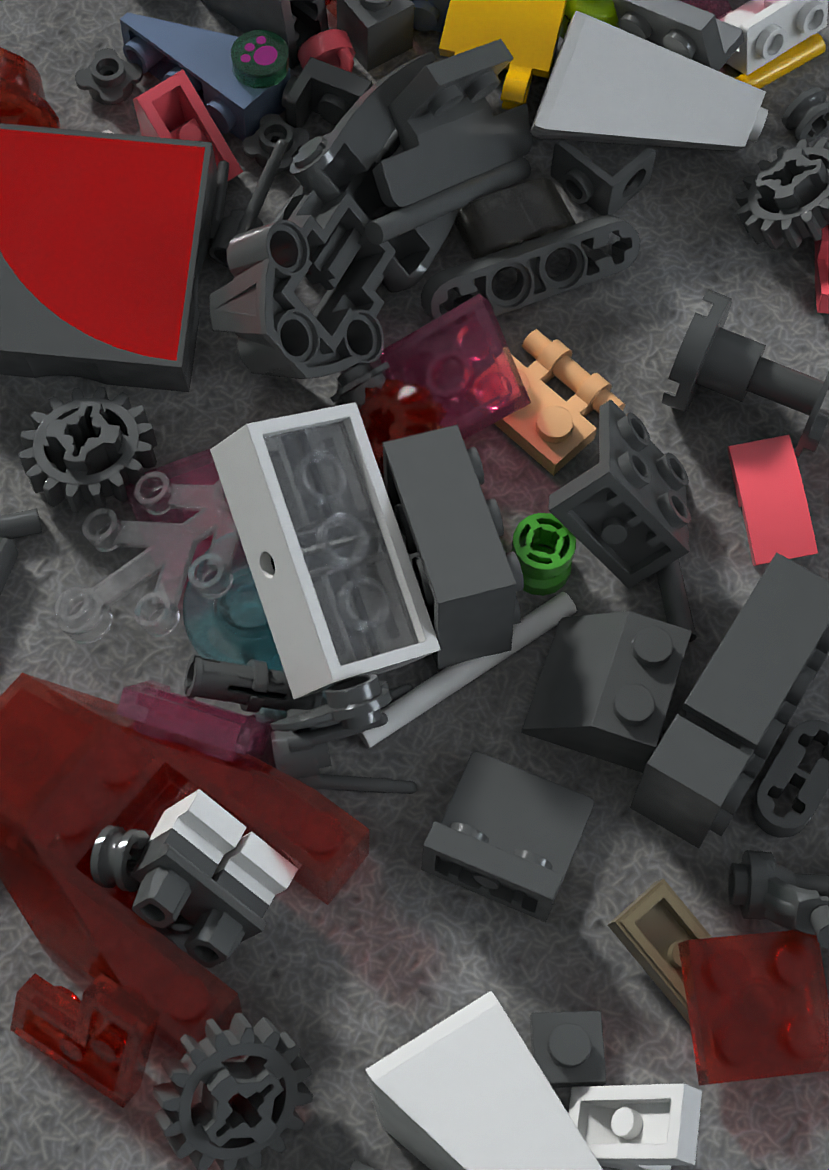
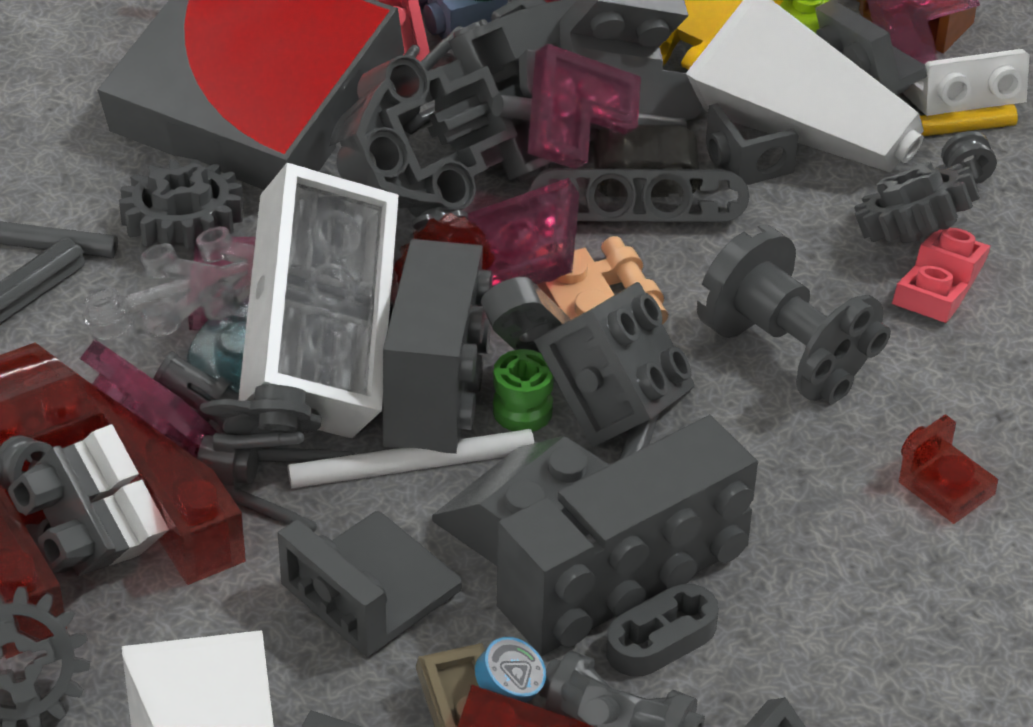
camera: 25 degrees right, 20 degrees down
coral slope [727,435,818,566] -> none
none -> tile [475,637,546,708]
none -> dark grey beam [481,277,571,353]
none -> clear pink plate [528,43,641,169]

